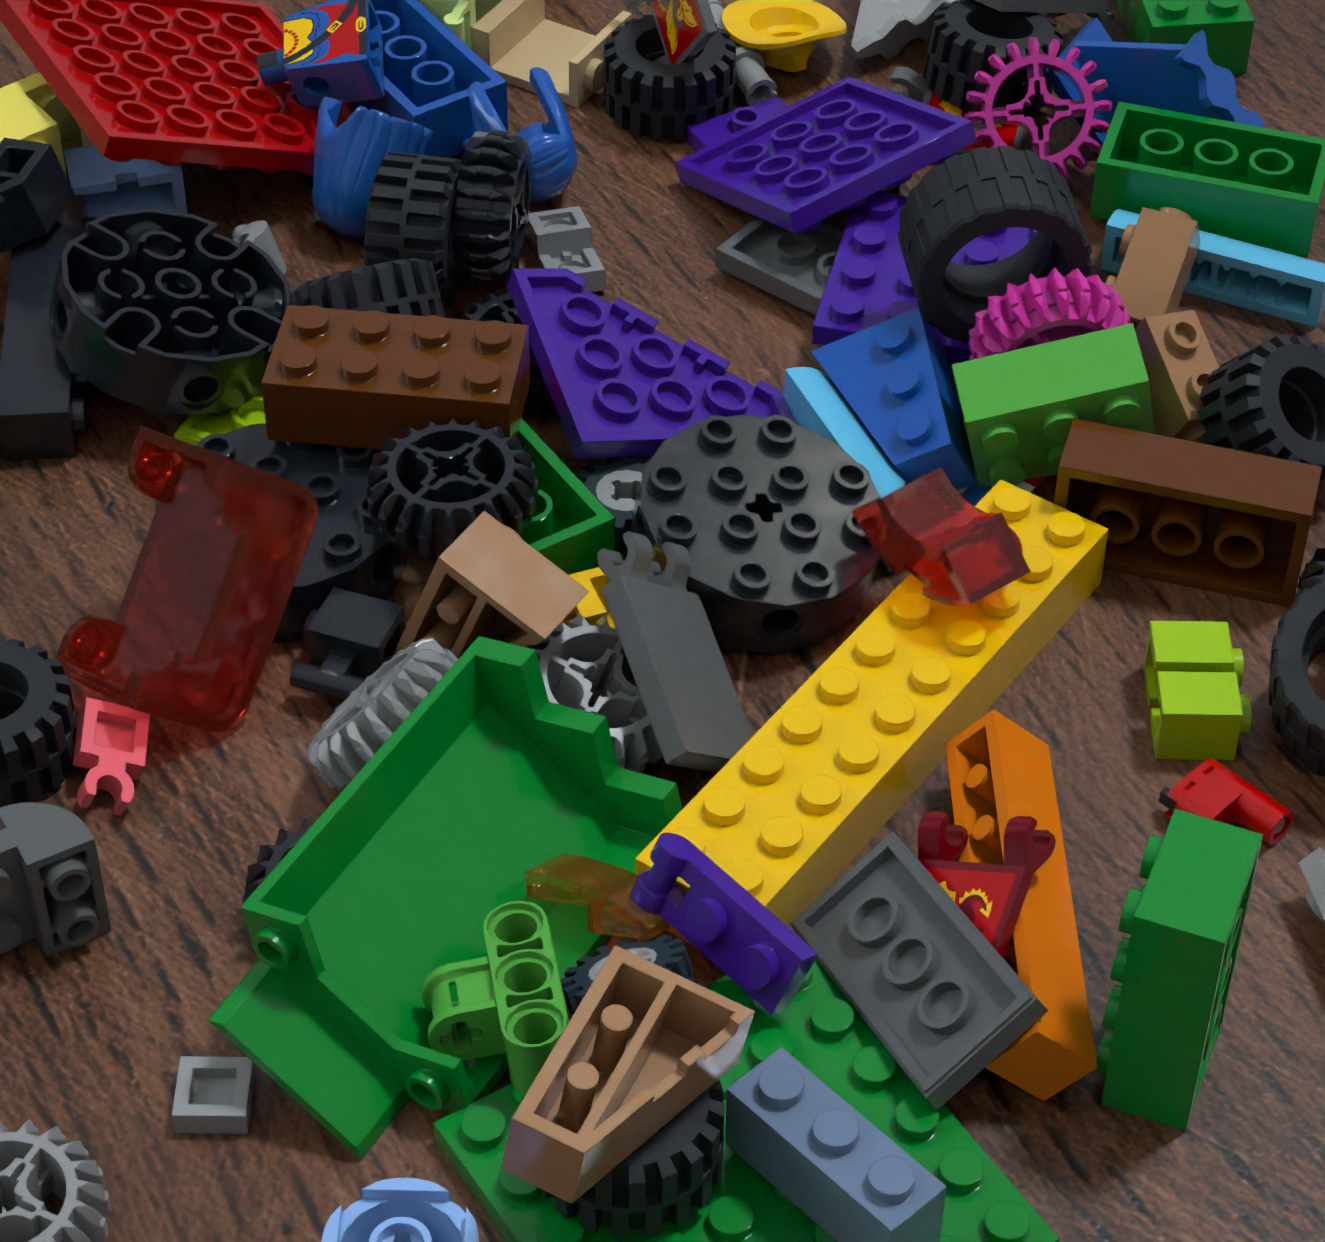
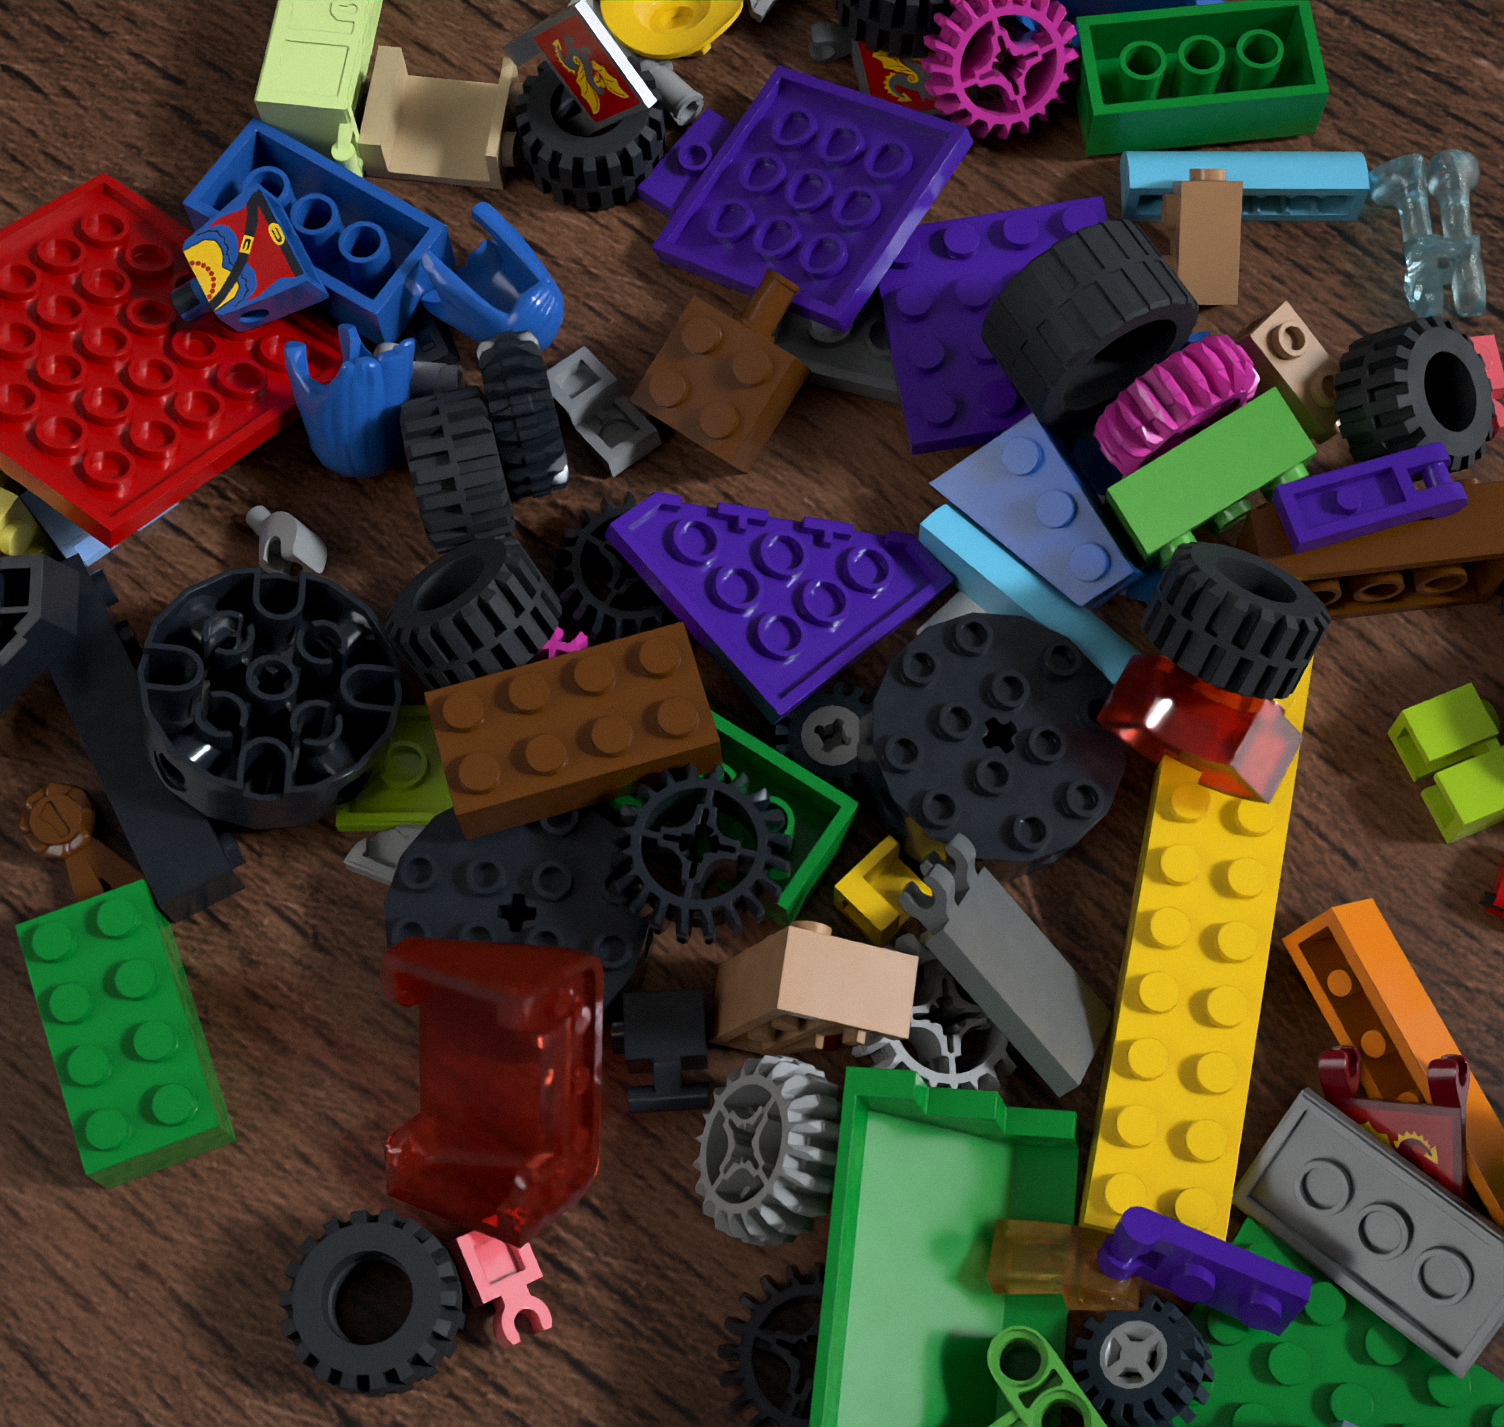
camera: 20 degrees left, 25 degrees up
none -> reddish brown brick [629,268,811,474]
none -> black tyre [1140,542,1331,700]
none -> dark purple plate [1271,442,1469,555]

